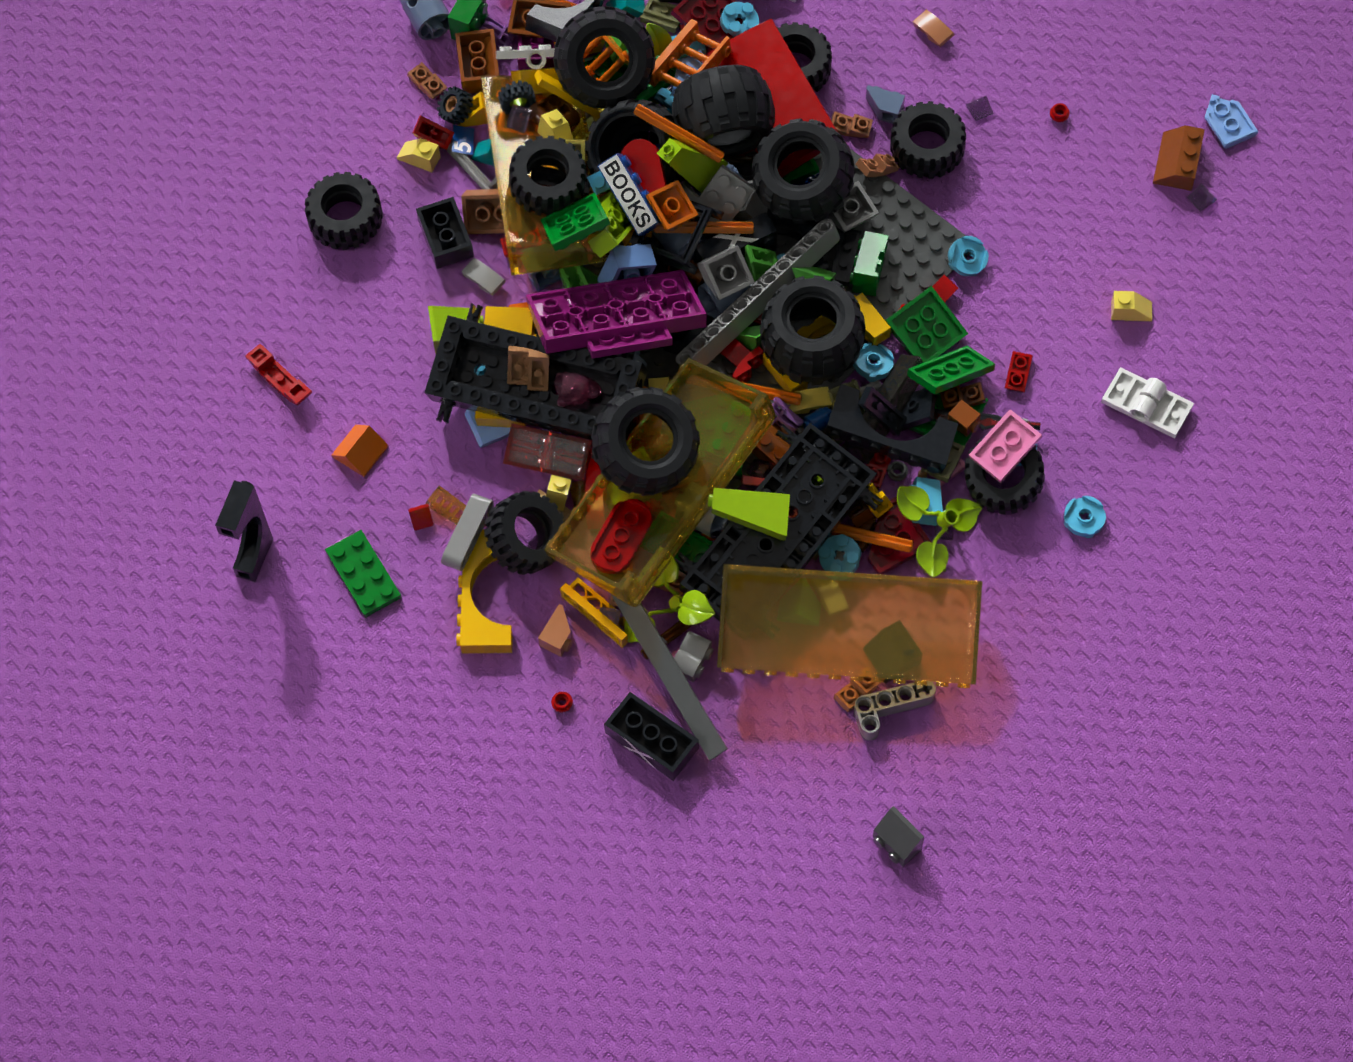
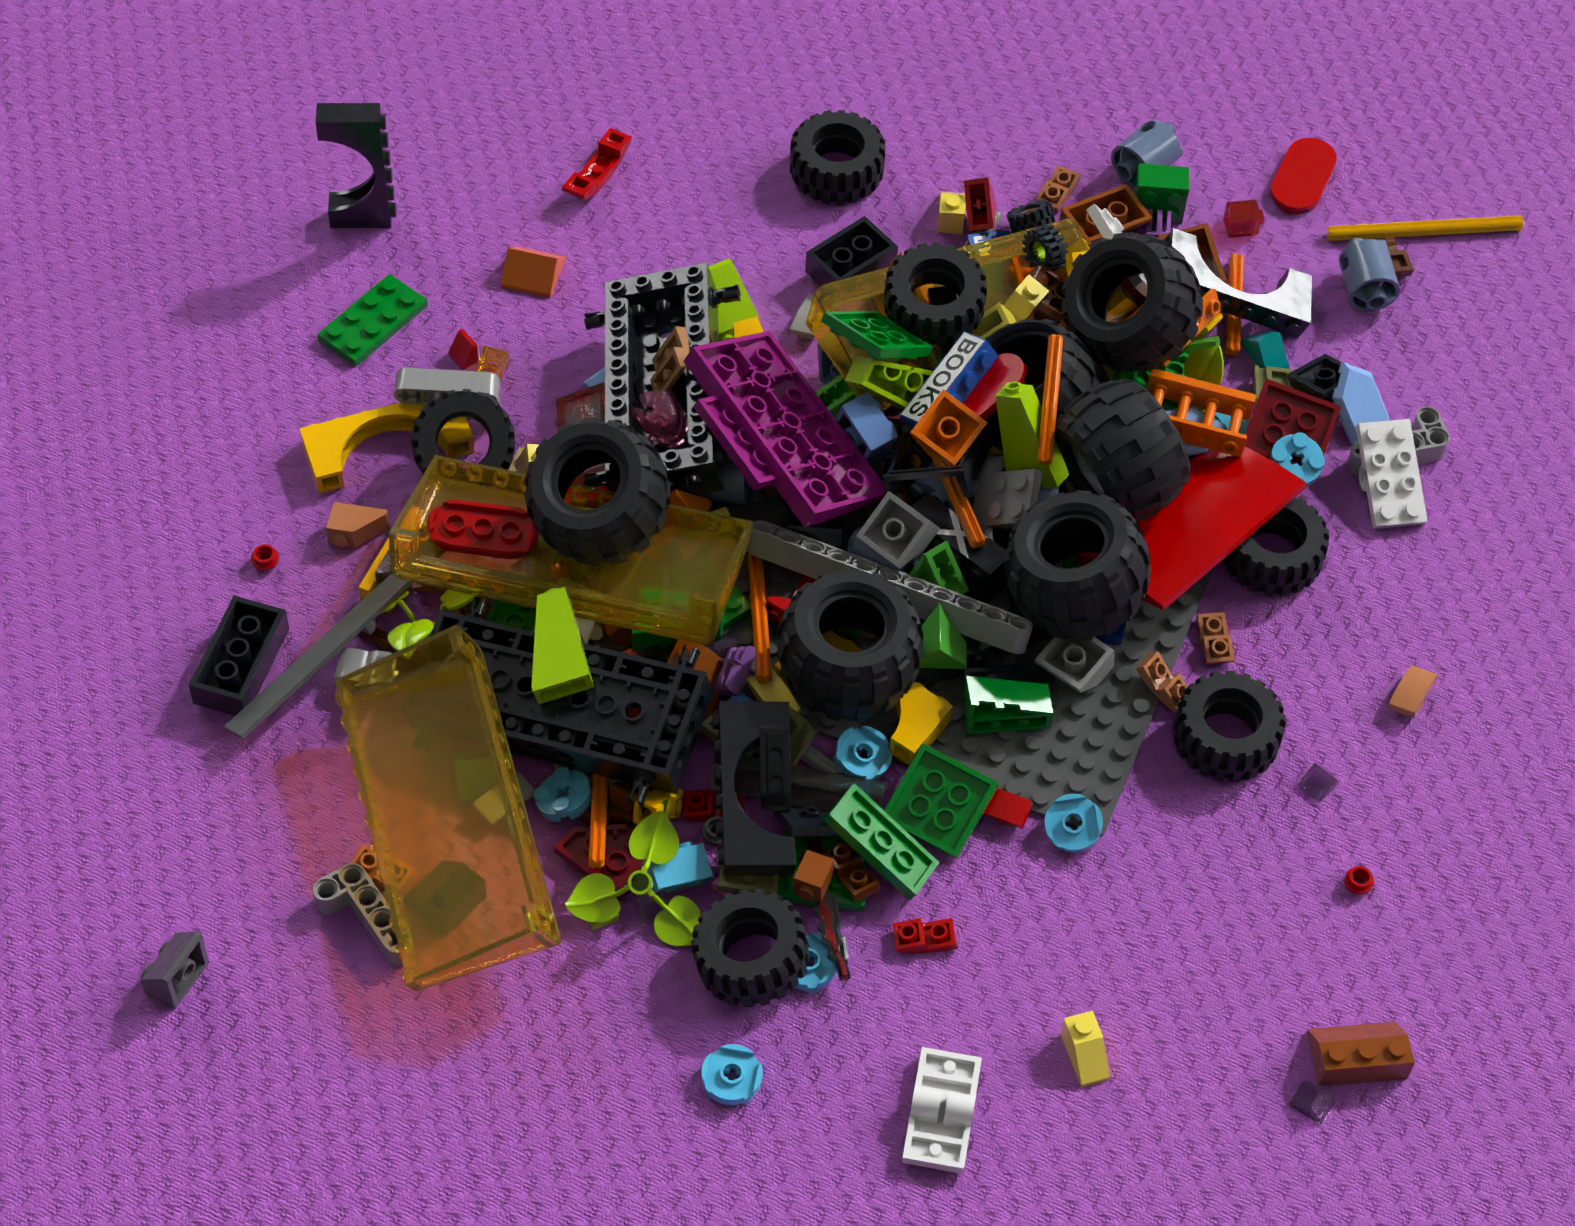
camera: 65 degrees right, 10 degrees down
slope [507,104,532,133] -> none
sand blue slope [866,85,905,124] -> none
bright pink plate [969,409,1042,483] -> none
light blue tile [1204,94,1258,149] -> none

